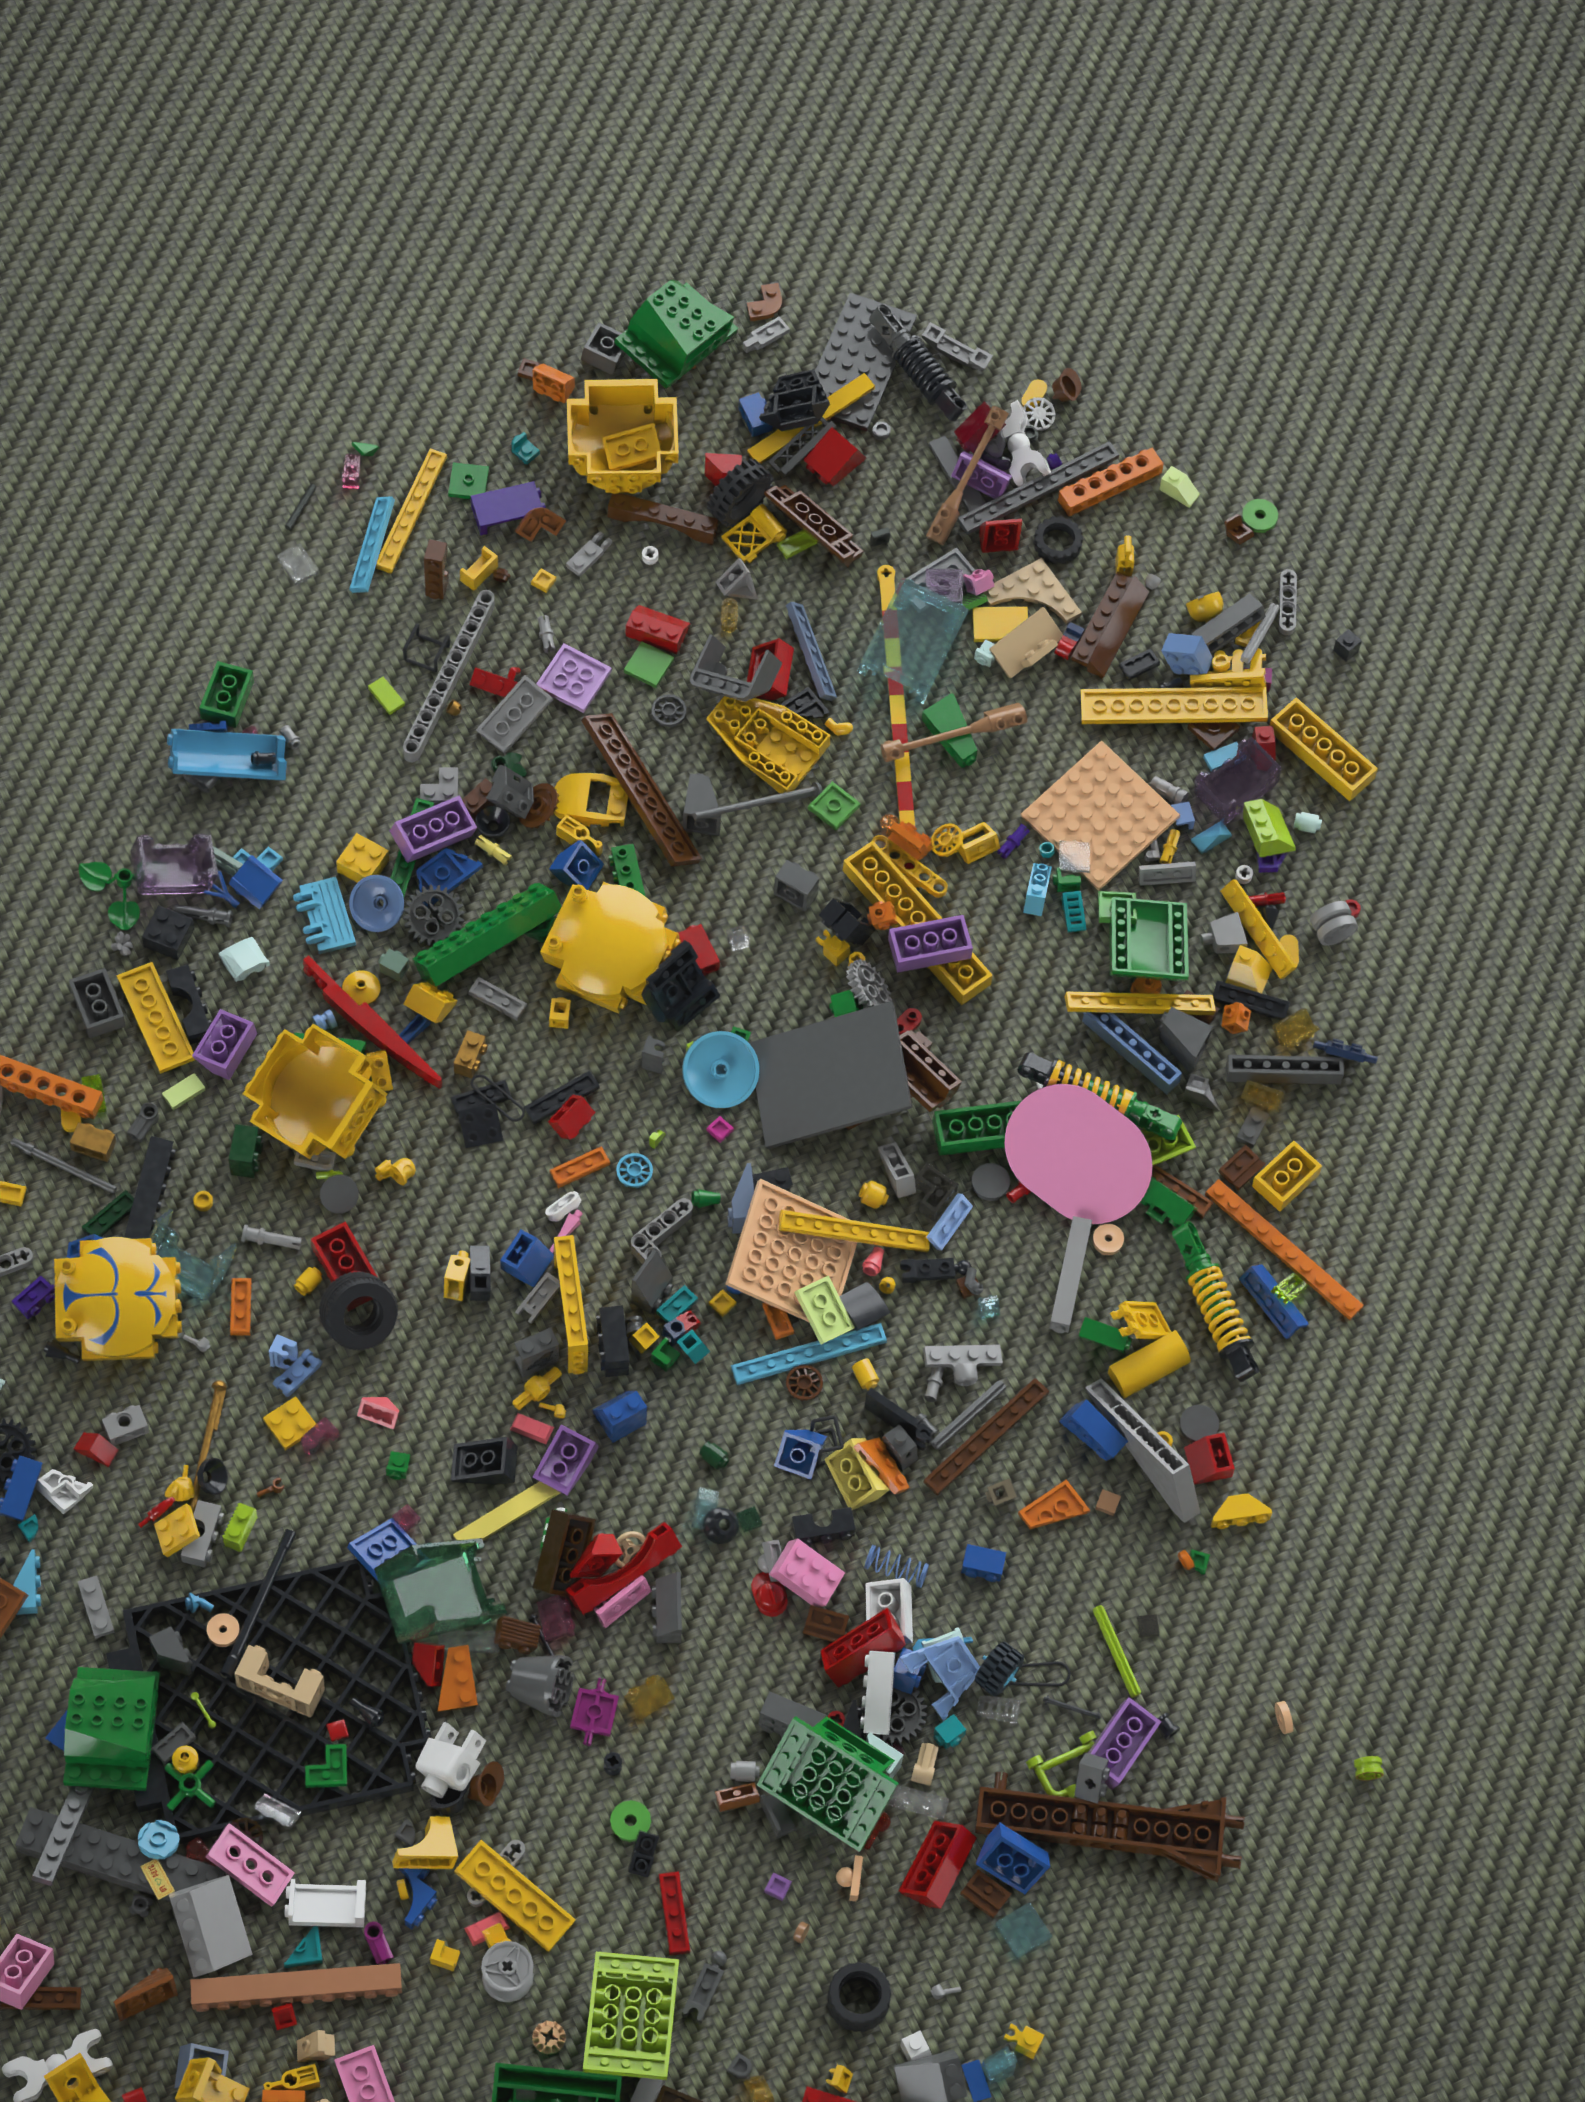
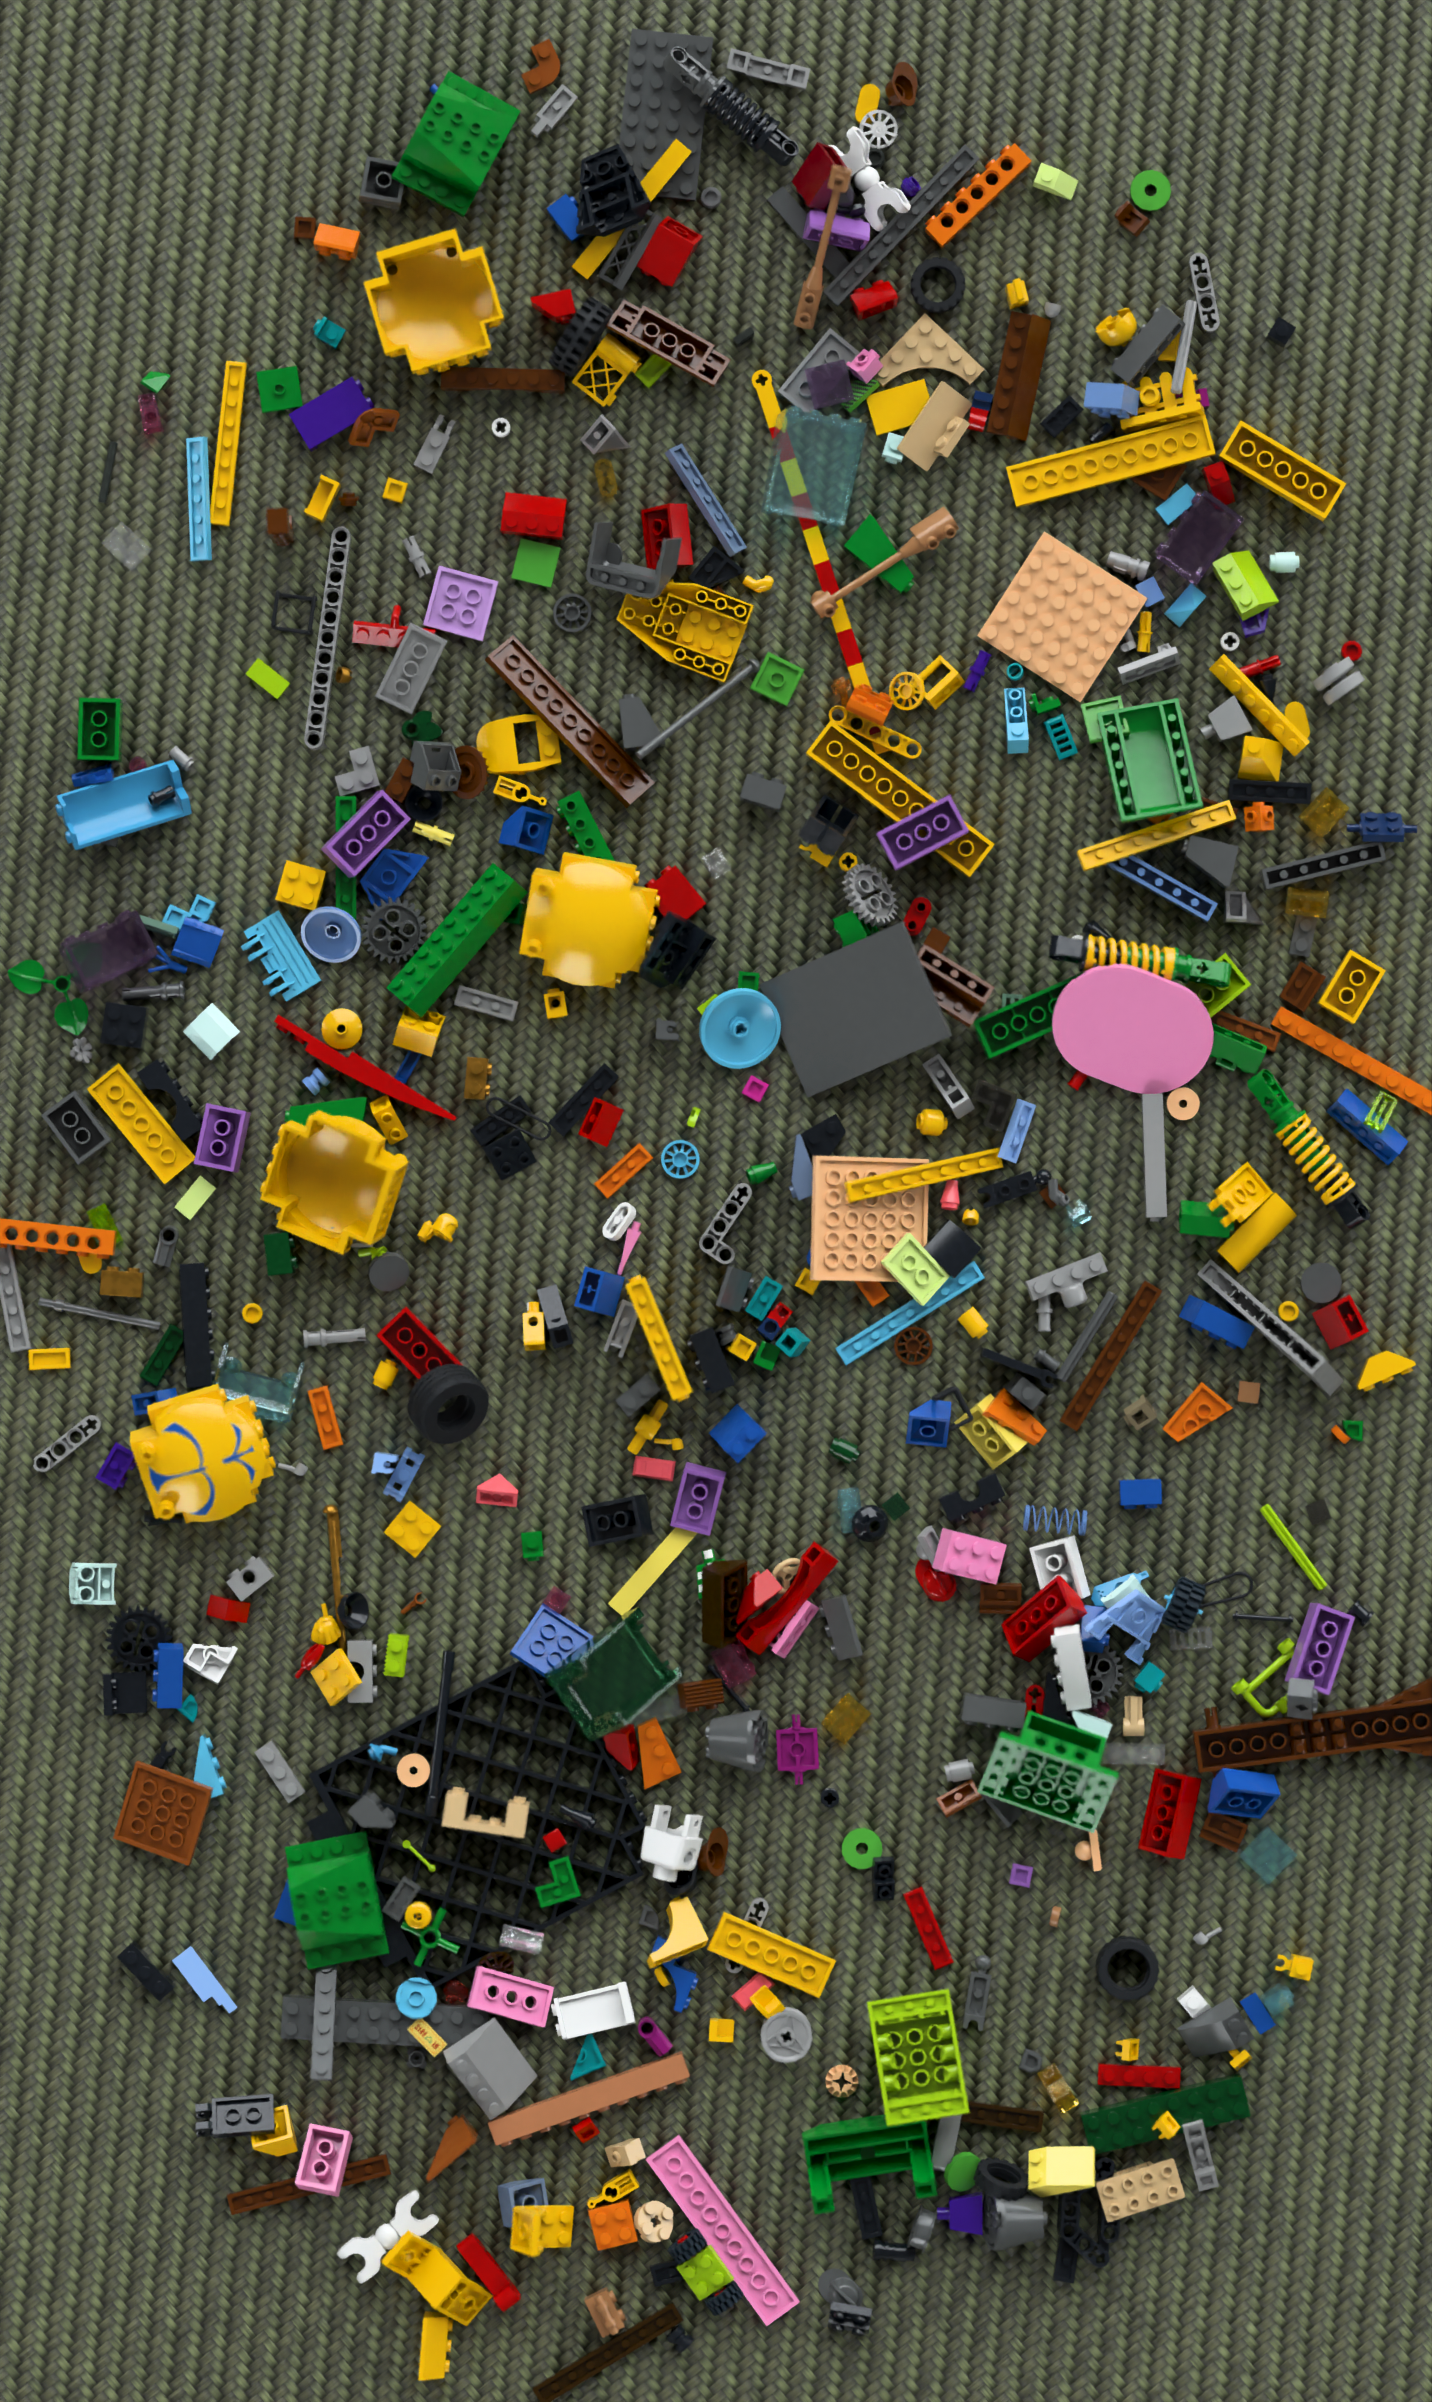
camera: 10 degrees left, 25 degrees up
clear pink leg [301,1417,339,1454] -> none
sand green brick [378,949,409,982] -> none
yellow plate [602,423,662,471] -> none
orange brick [867,901,898,930] -> none
dark grey tile [971,1163,1010,1201] -> none
clear piece [1059,840,1090,873] -> none

